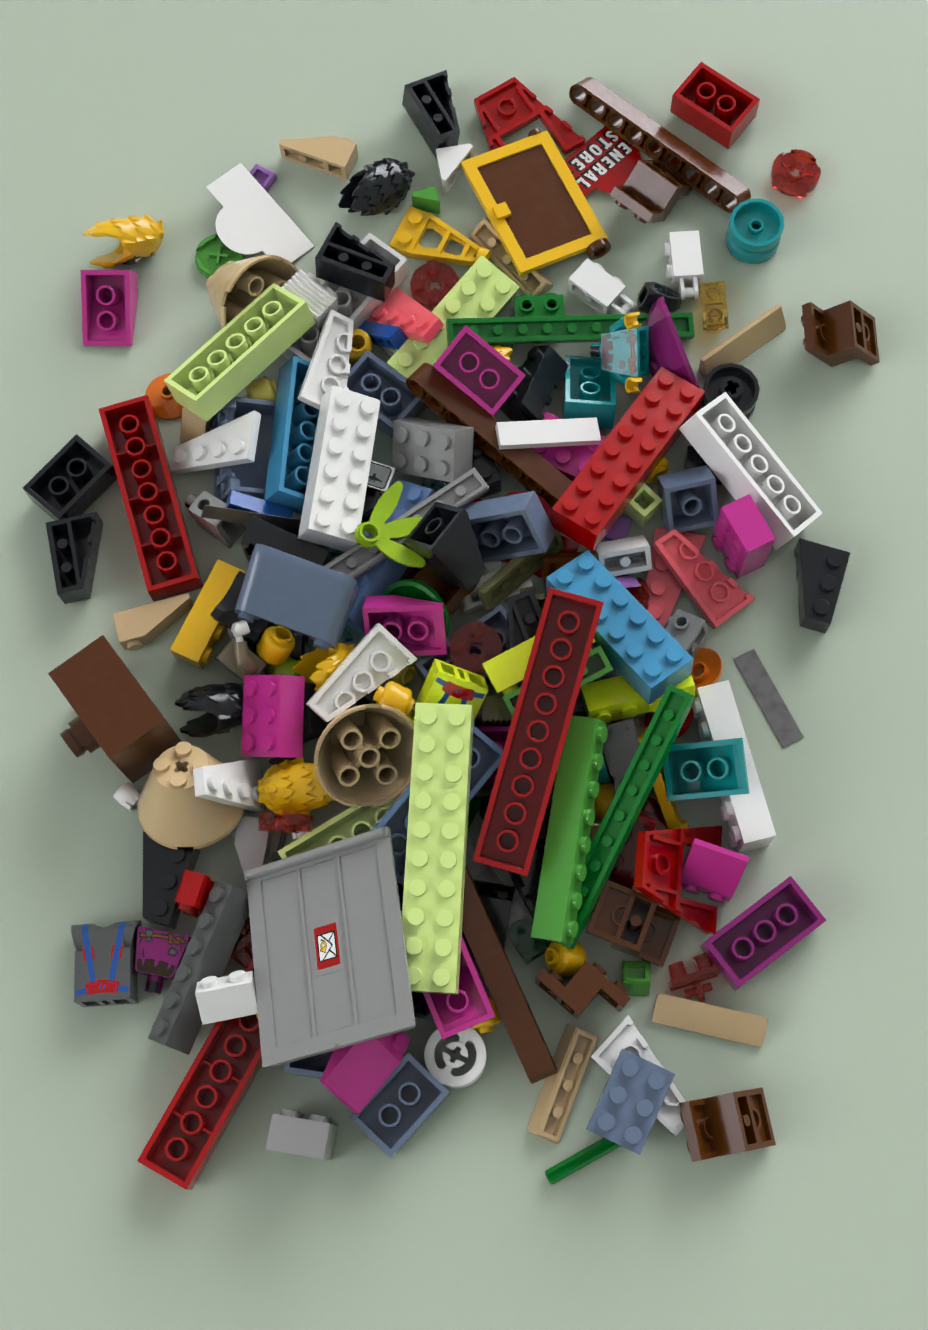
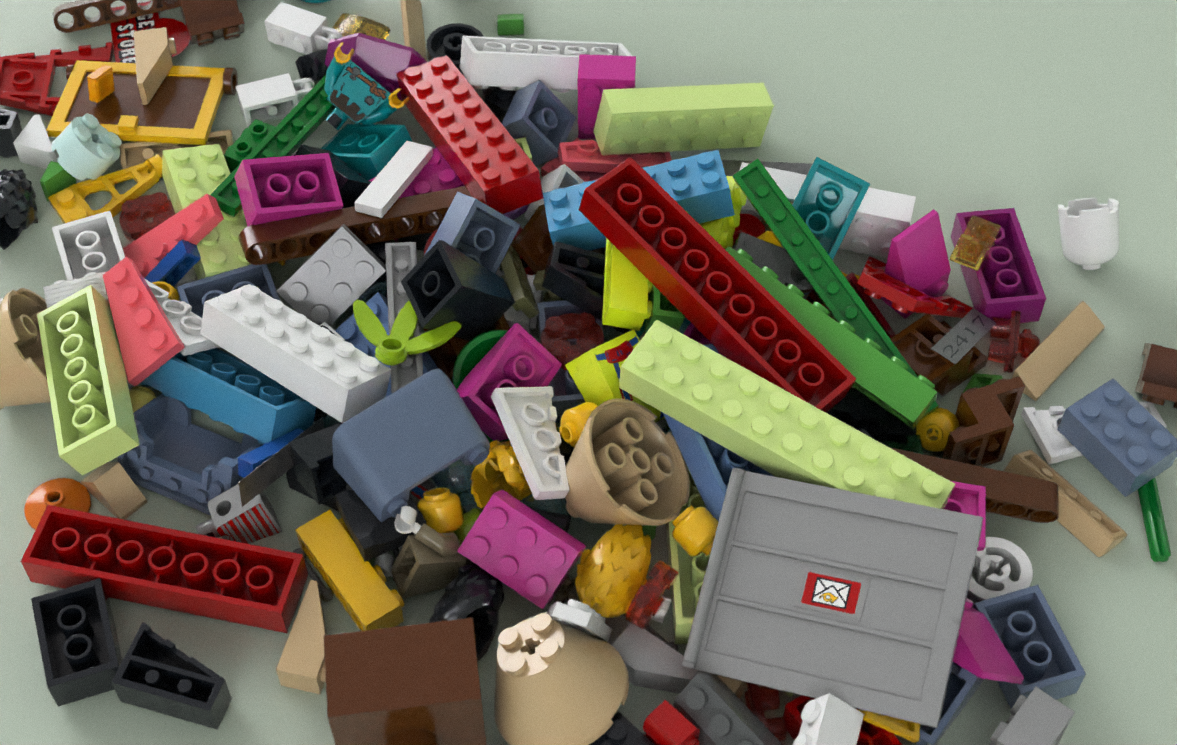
camera: 65 degrees left, 20 degrees down
white wing [171,410,261,474] -> none
black wedge [315,222,395,302] -> none
black wedge [794,538,850,634] -> none
none -> light aqua brick [51,113,122,181]
none -> light orange tile [87,64,115,103]
none -> coral wing [103,256,185,387]
none -> tan slope [133,27,177,105]
none -> bright green slope [497,14,524,35]
none -> yellowish green brick [593,83,774,155]
none -> yellow head [672,505,718,557]
none -> flat silver sticker [931,308,996,364]
none -> clear yellow slope [949,215,1001,271]
none -> white cylinder [1058,198,1119,270]

